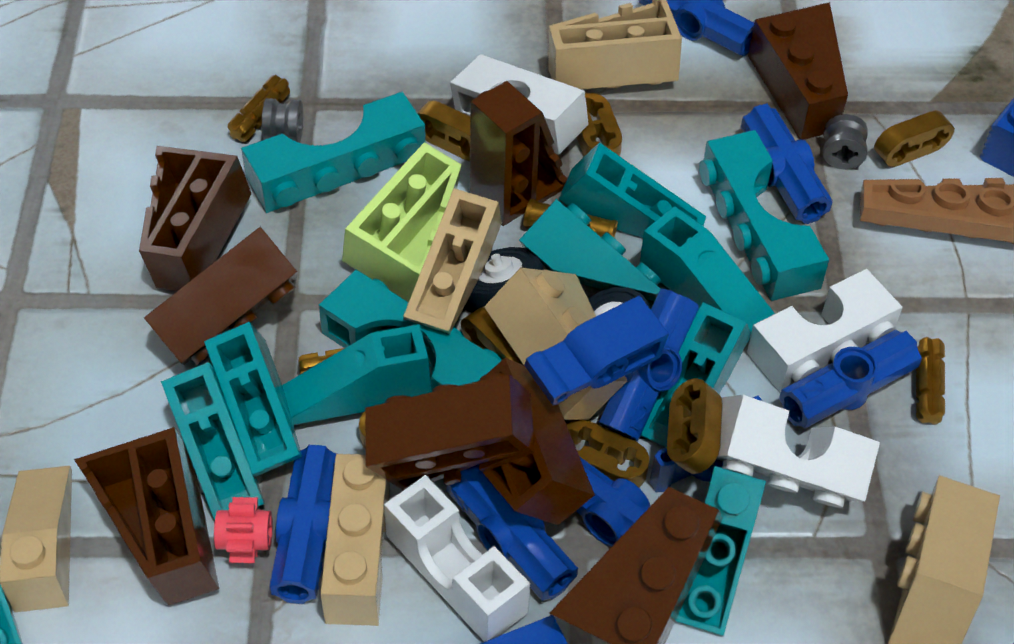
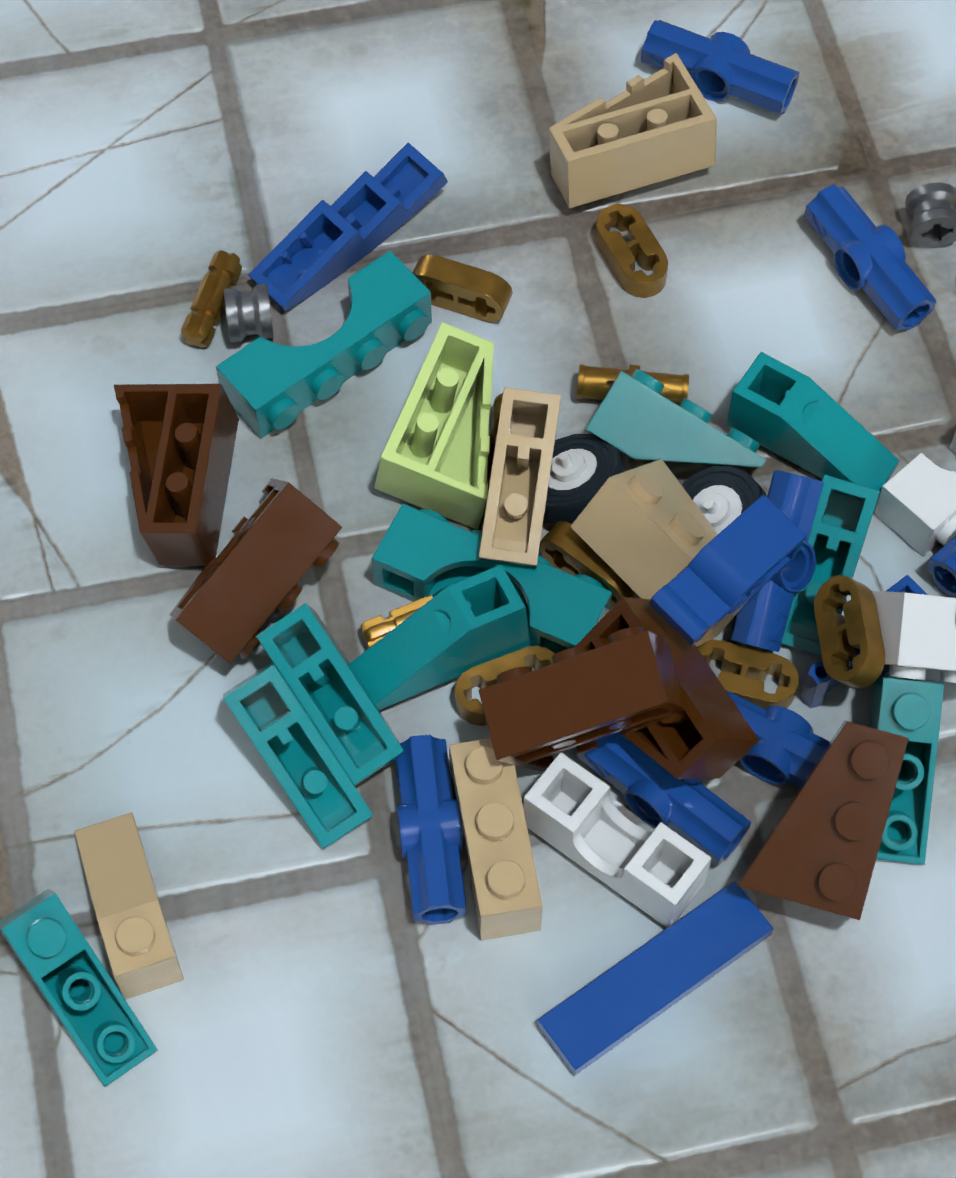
camera: 10 degrees left, 10 degrees up
reddish brown wedge [74,427,220,606] -> none
coral gear [214,497,273,563] -> none
white arch [450,54,589,154] -> none
reddish brown wedge [470,81,567,226] -> none
teal slope [559,142,707,238] -> none
teal arch [699,130,829,301] -> none
reddish brown wedge [748,2,848,140] -> none
none -> blue slope [248,142,448,311]

